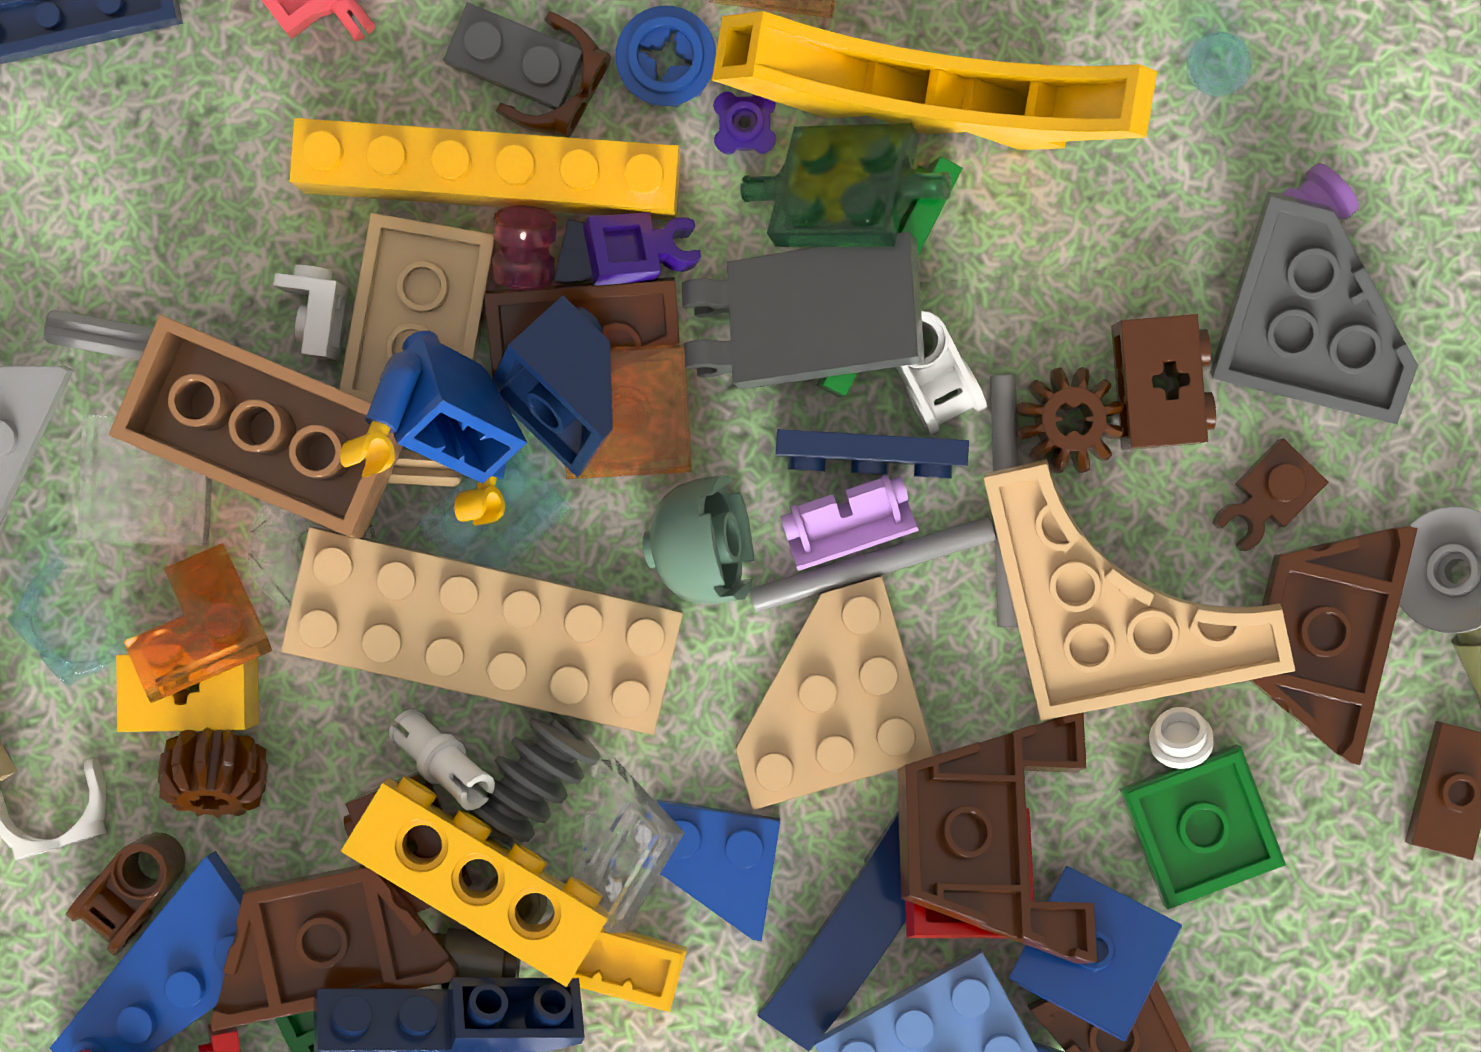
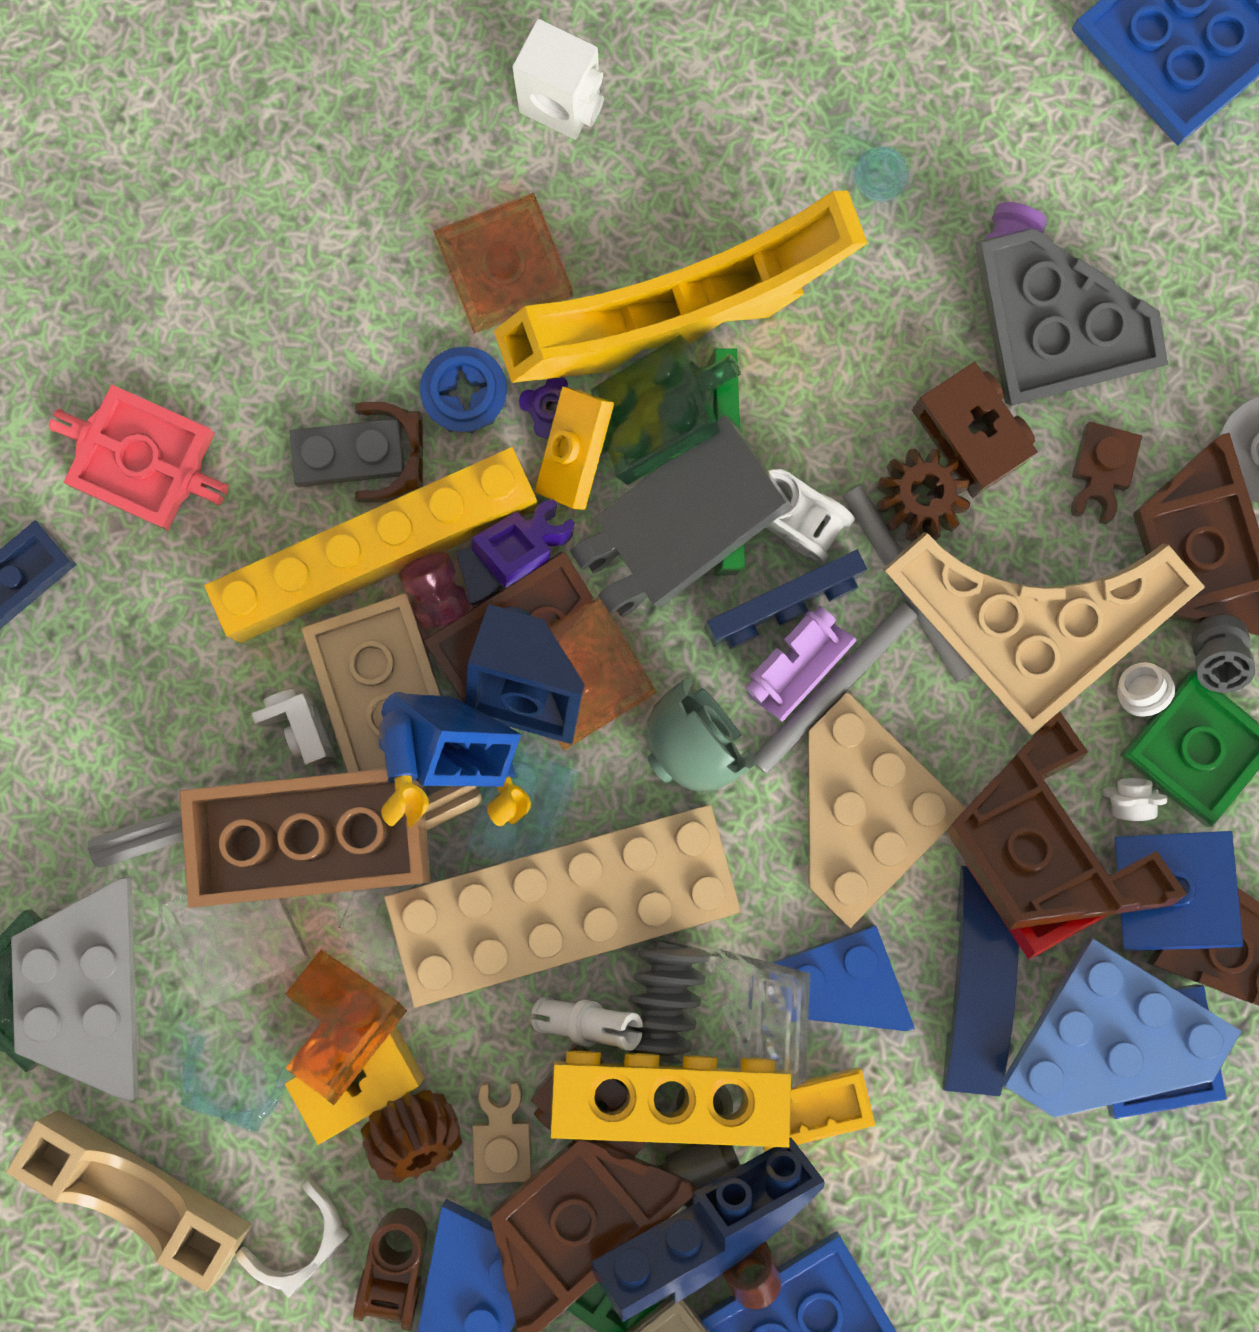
camera: 30 degrees left, 5 degrees down
none -> tan plate [472,1081,532,1184]
none -> yellow plate [534,386,614,510]
none -> white plate [1103,778,1167,821]
none -> dark grey wheel [1191,615,1255,693]

